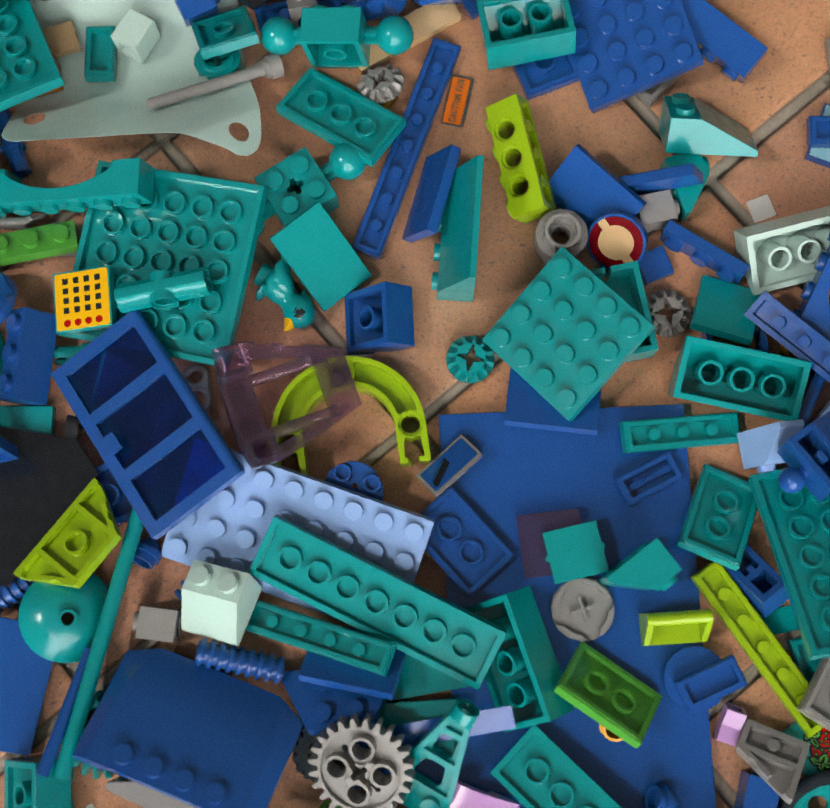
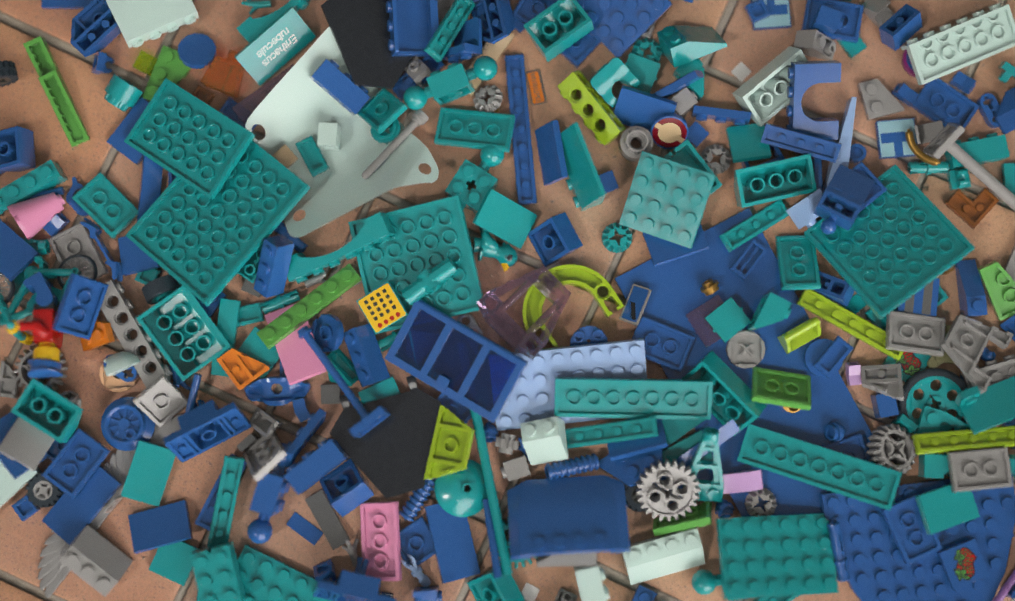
camera: 30 degrees left, 5 degrees up
none -> light grey gear [495,433,519,455]
none -> teal piece [590,57,640,108]
none -> blue tile [599,170,619,193]
none -> teal piece [619,53,661,93]
none -> teal gear [632,37,662,62]
none -> pearl gold plate [700,279,719,296]

